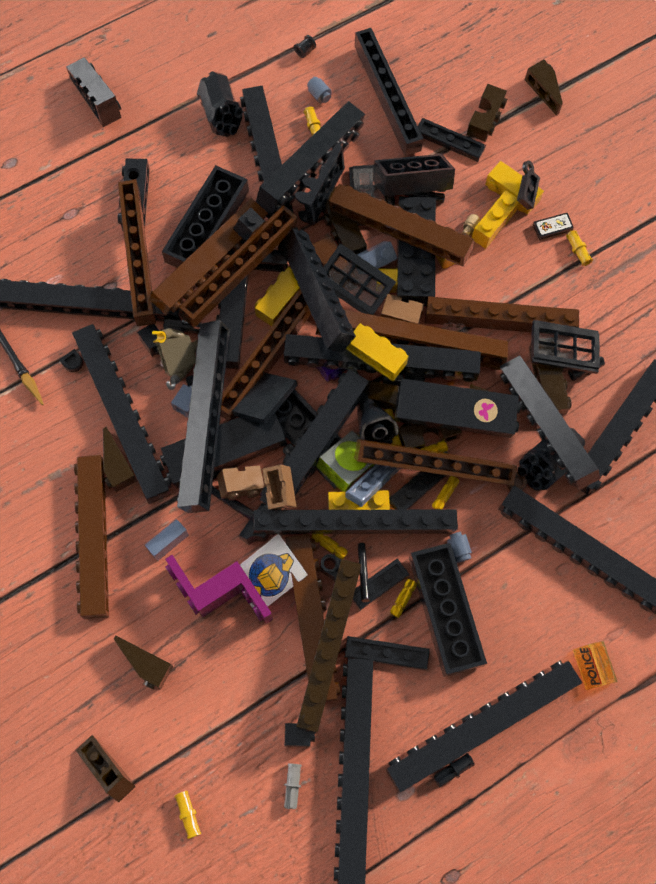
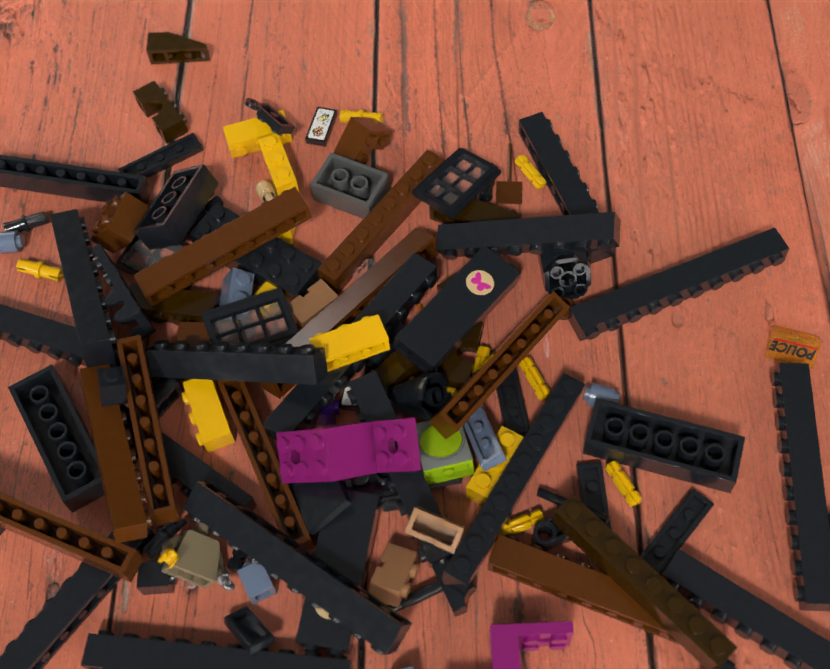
camera: 50 degrees left, 10 degrees down
sticker [240,534,308,608] -> none
none -> black axle [3,212,49,232]
none -> reddish brown brick [90,192,148,253]
none -> black tile [224,606,274,655]
none -> magenta bracket [276,417,421,483]
none -> dark grey brick [310,152,390,219]
none -> reddish brown brick [333,117,393,165]
none -> reddish brown piece [496,143,522,204]
none -> yellow axle [514,155,547,190]

